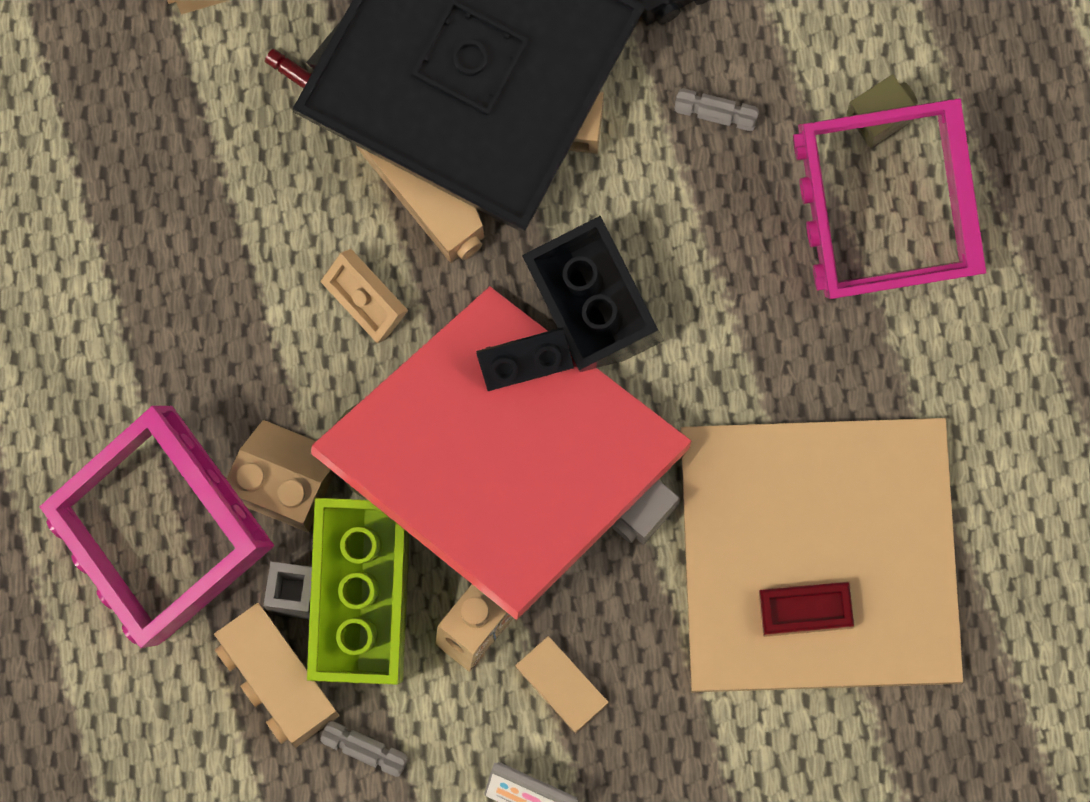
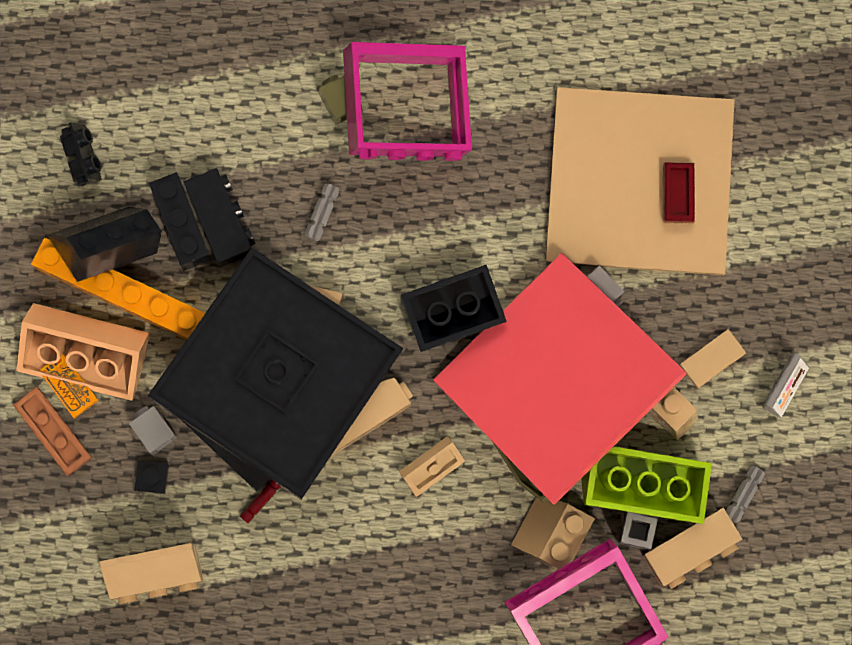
camera: 90 degrees left, 5 degrees up
black hinge [476,328,574,391] -> none

